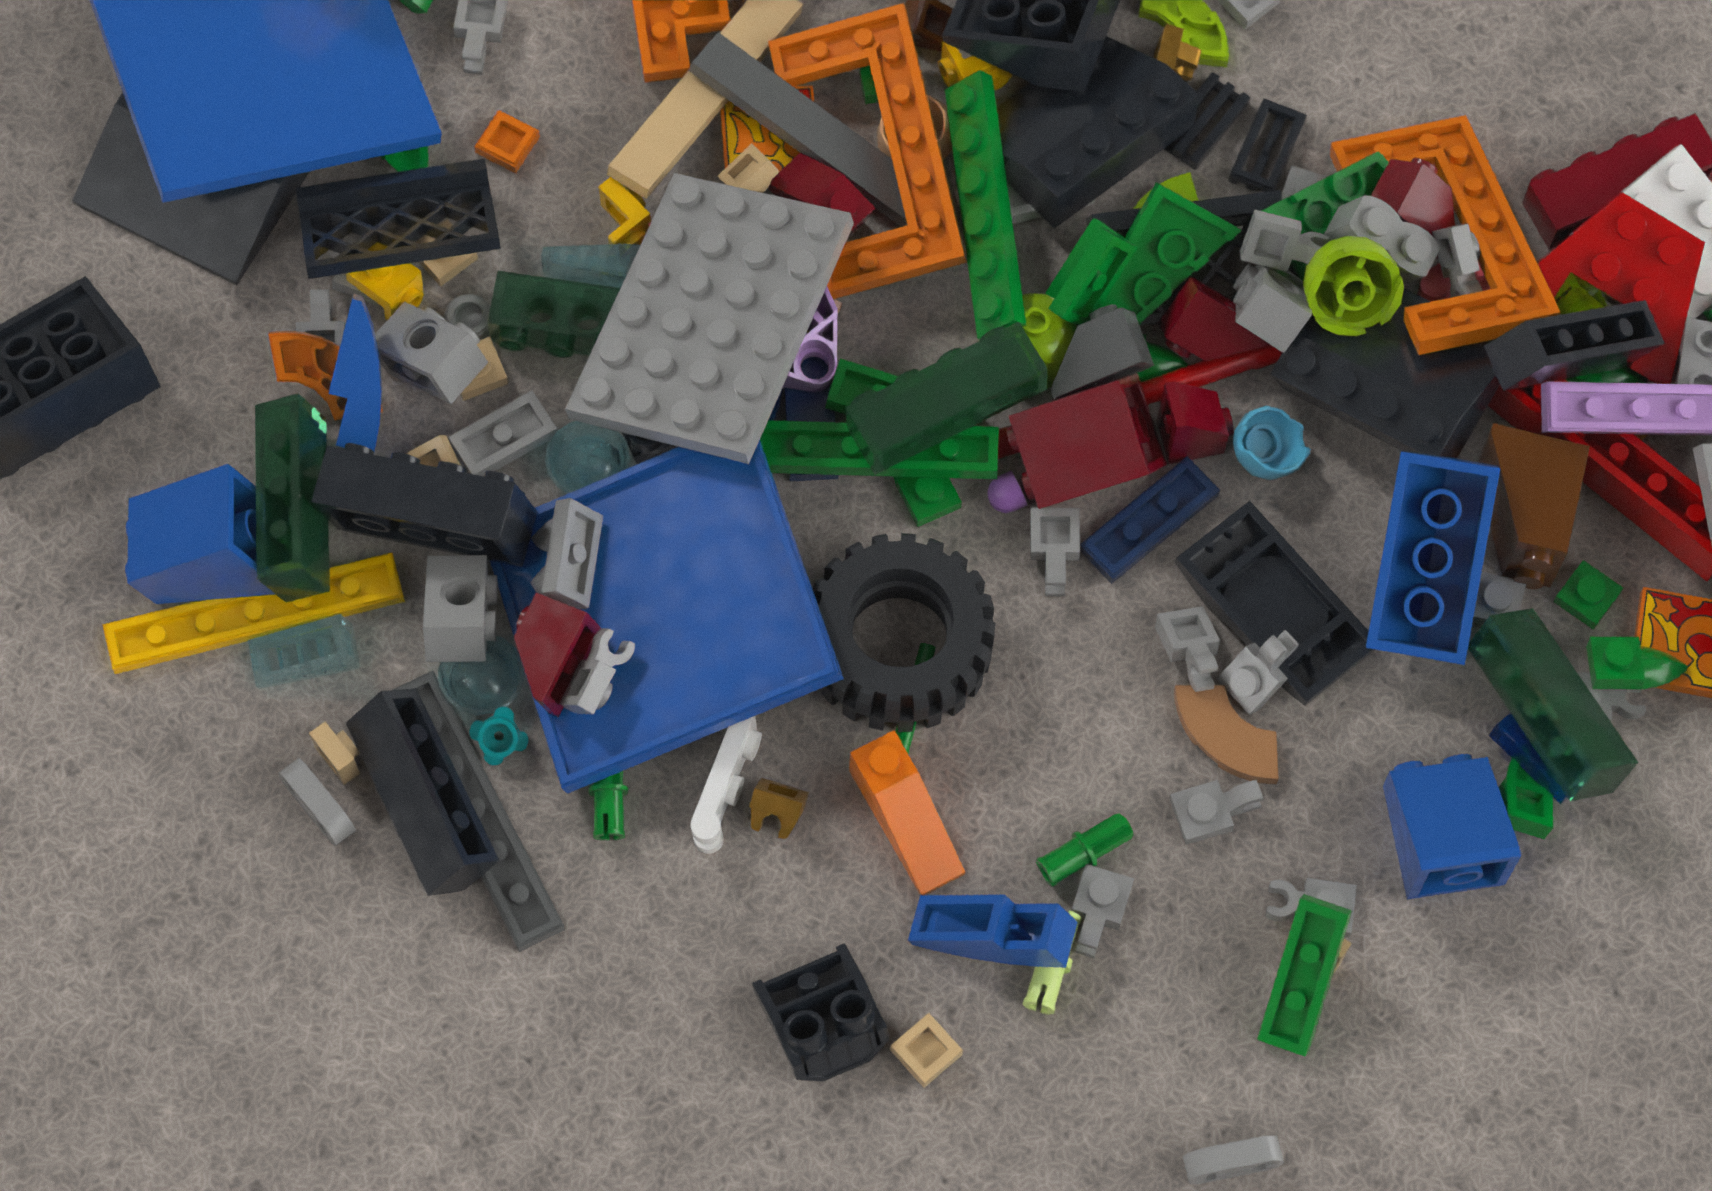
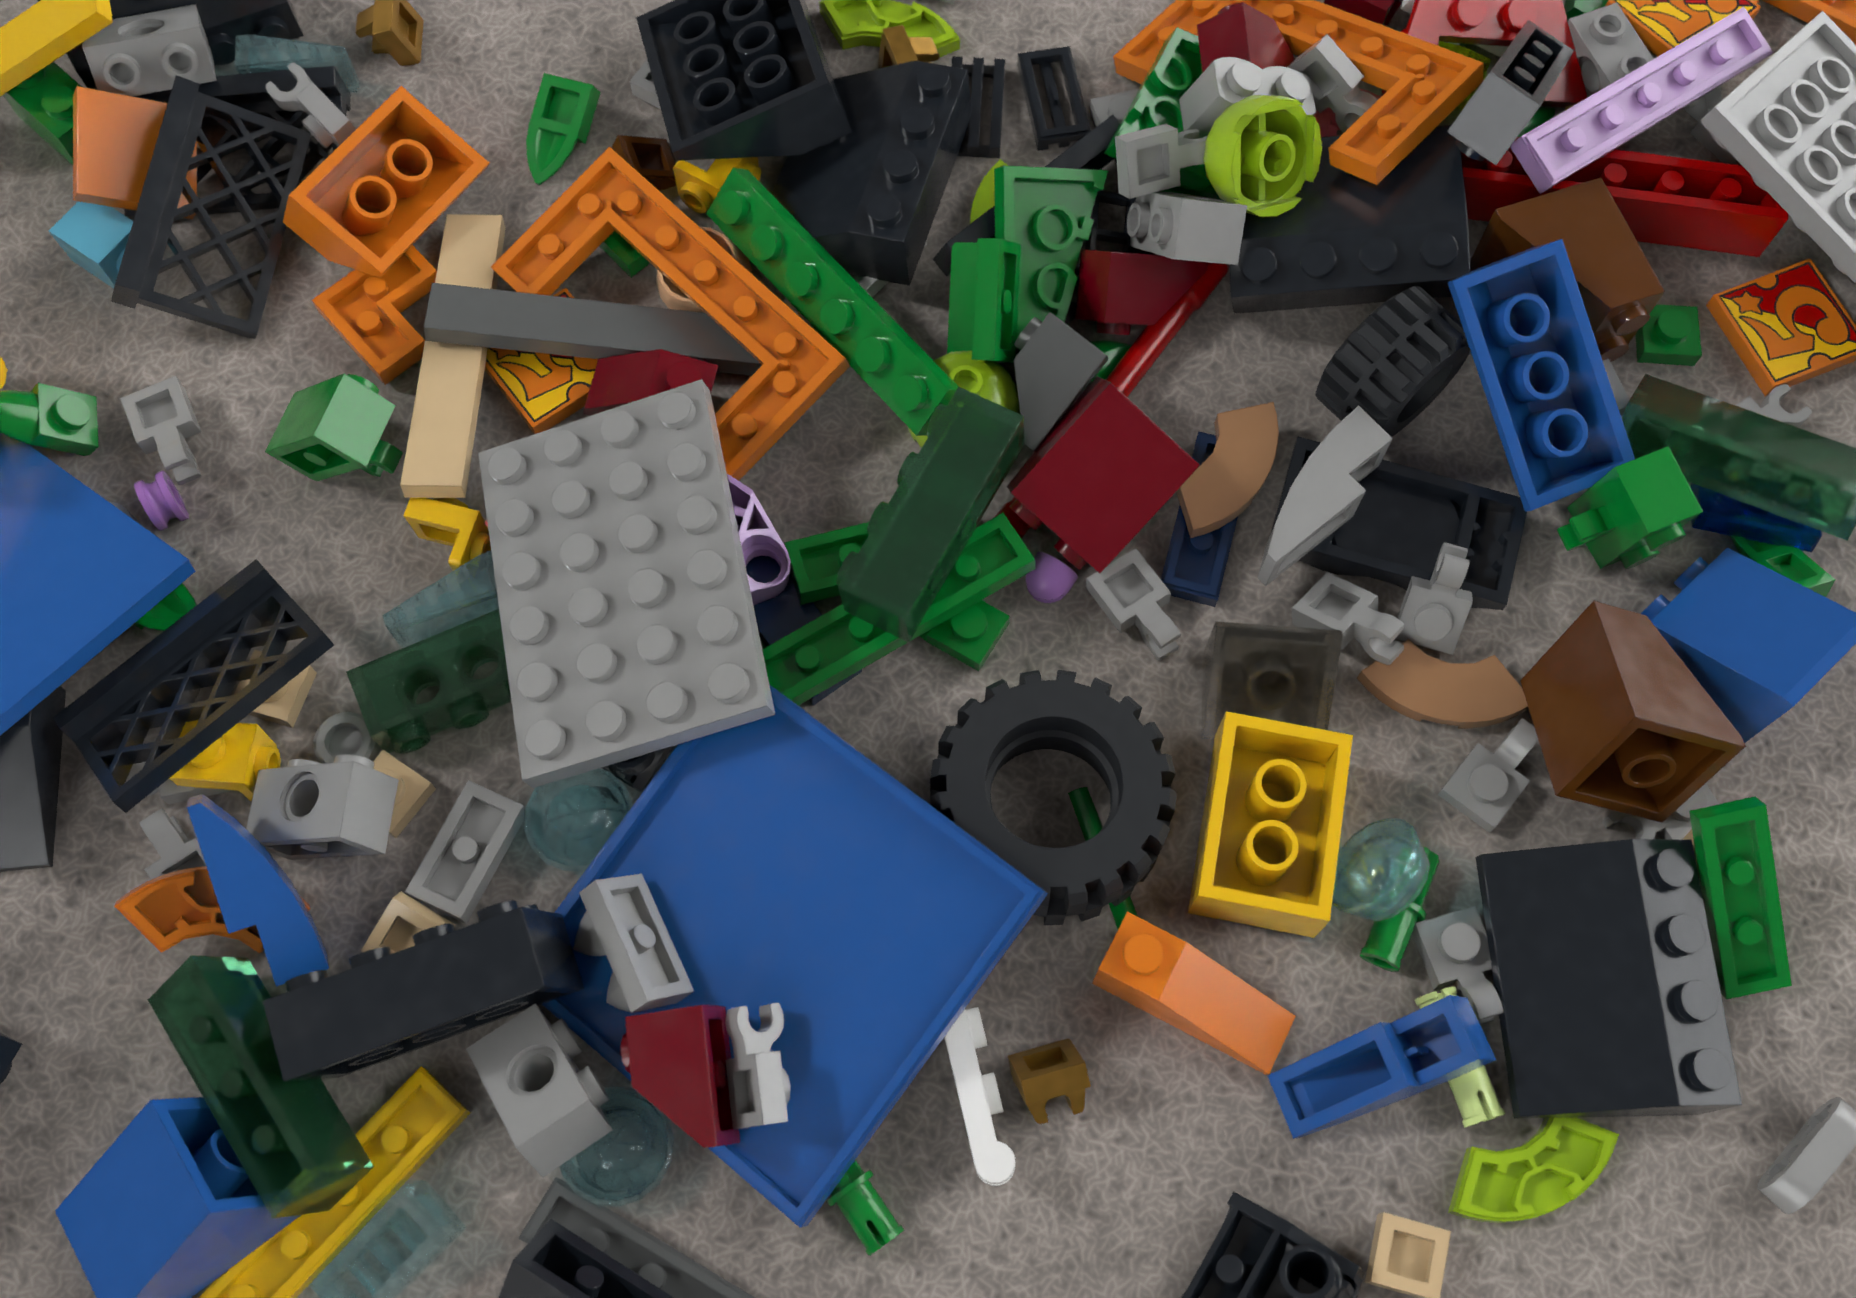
camera: 30 degrees left, 0 degrees up
teal plate [469,706,529,765] -> none
orange tile [474,110,540,174] -> none
tan plate [718,143,780,193] -> none
dark red slope [1157,381,1234,464] -> none
medium azure hair [1233,406,1310,480] -> none
green plate [1586,636,1688,689] -> none
none -> medium lavender bush [134,470,189,531]
none -> green brick [265,373,403,481]
none -> medium nougat tile [1176,402,1279,538]
none -> yellow brick [1188,711,1353,938]
none -> clear smoke slope [1201,621,1343,739]
none -> light grey slope [1257,406,1393,586]
none -> black tyre [1316,286,1470,437]
none -> clear light blue hat [1332,818,1430,921]
none -> lime tile [1448,1117,1619,1223]
none -> black slope [1475,839,1742,1118]
none -> reddish brown slope [1520,601,1746,823]
none -> green brick [1557,446,1703,570]

